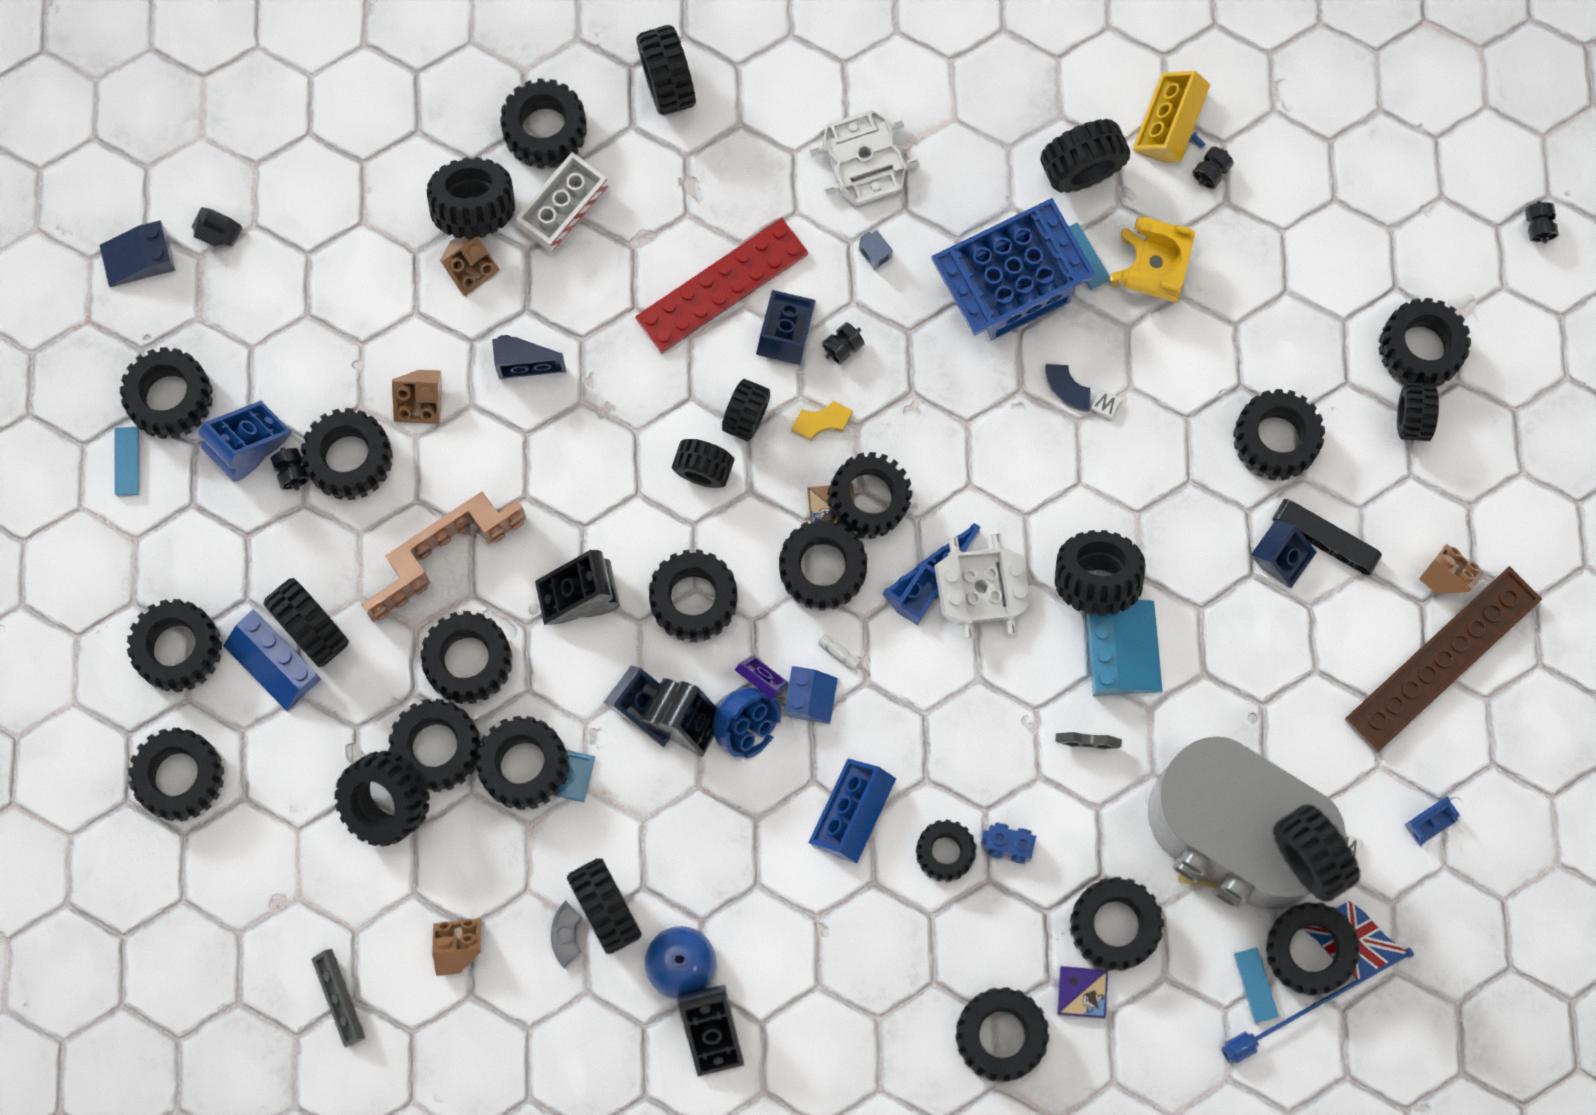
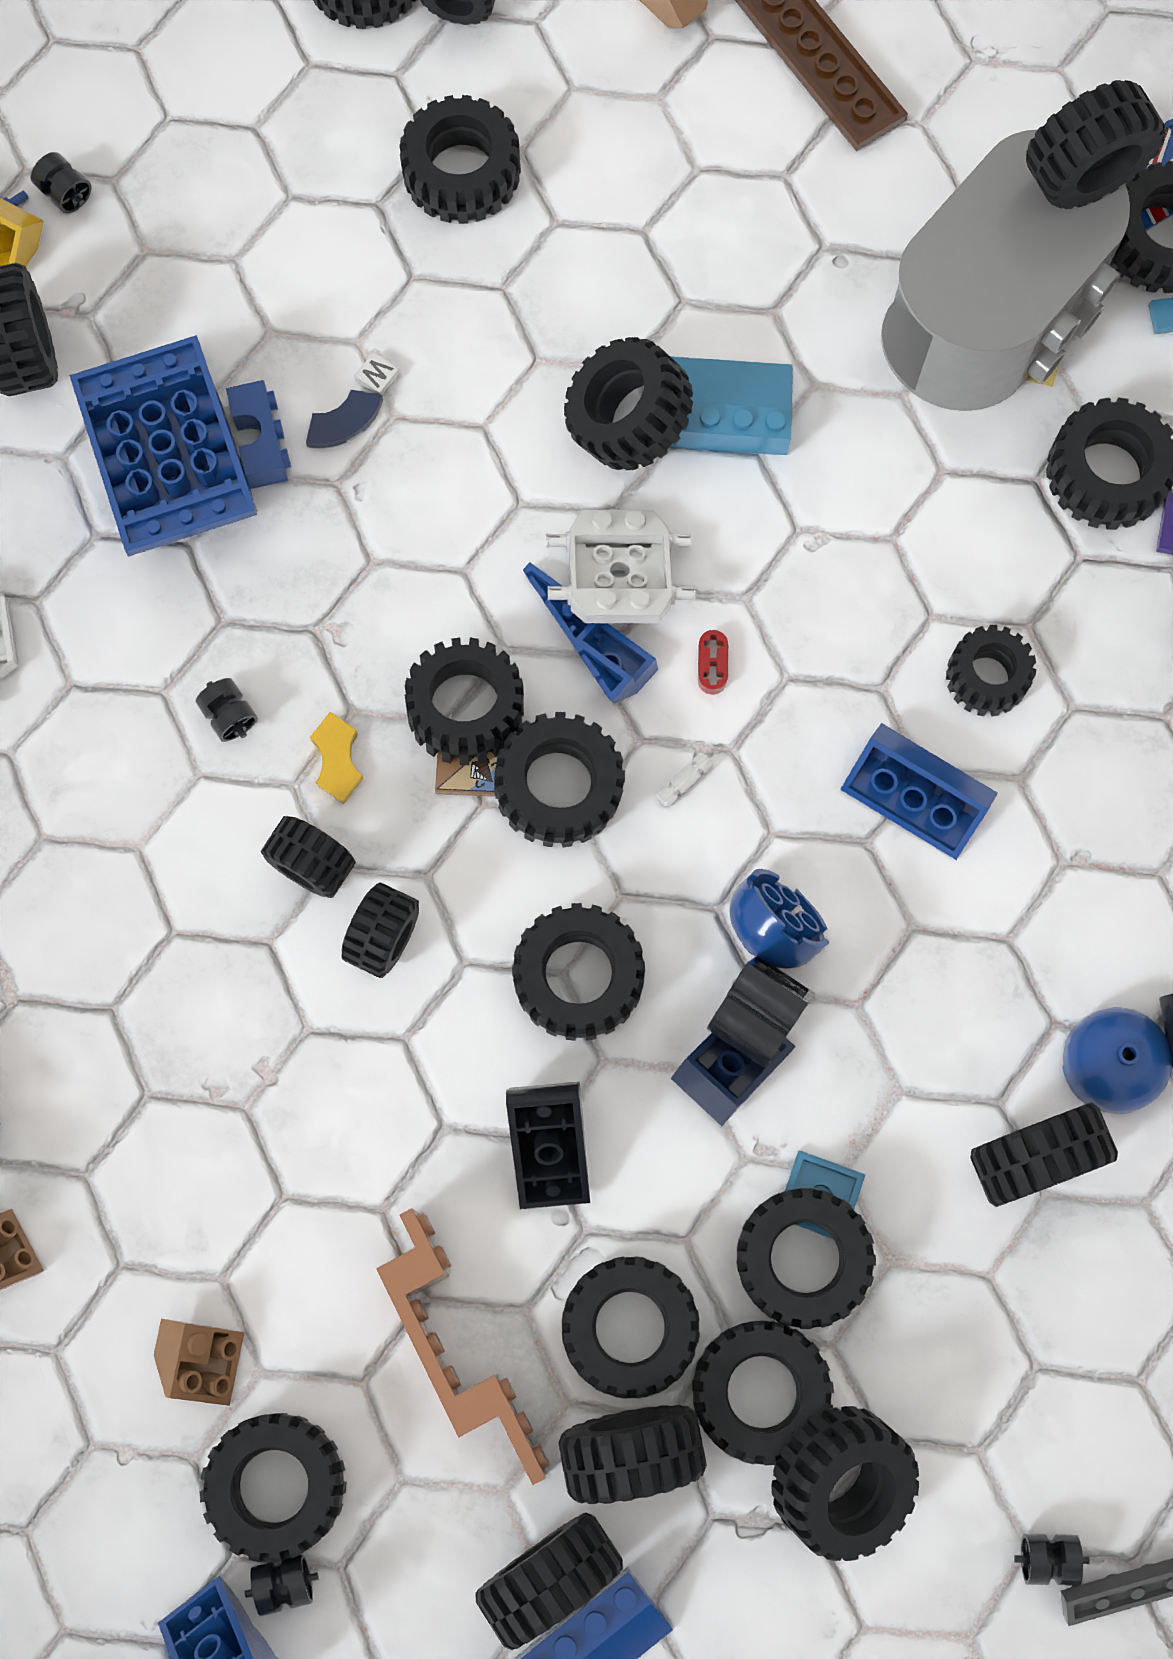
camera: 80 degrees left, 0 degrees up
medium nougat slope [432,918,481,976] -> none
dark blue slope [492,335,567,379] -> none
tile [551,900,582,969] -> none
red plate [635,218,808,354] -> none
dark purple tile [735,656,789,699] -> none
dark blue slope [756,290,816,365] -> none
blue slope [784,666,838,724] -> none
sand blue brick [858,230,893,270] -> none
blue brick [981,823,1037,864] -> none
dark grey tile [1055,732,1122,750] -> none
yellow piece [1109,216,1195,303] -> none
dark blue slope [1251,519,1317,588] -> none
black beam [1272,499,1382,576] -> none
blue hinge [1404,796,1460,846] -> none
none -> blue arch [226,380,291,489]
none -> black tyre [558,1405,707,1504]
none -> red beam [697,630,729,695]
none -> black wheel [1014,1534,1090,1586]

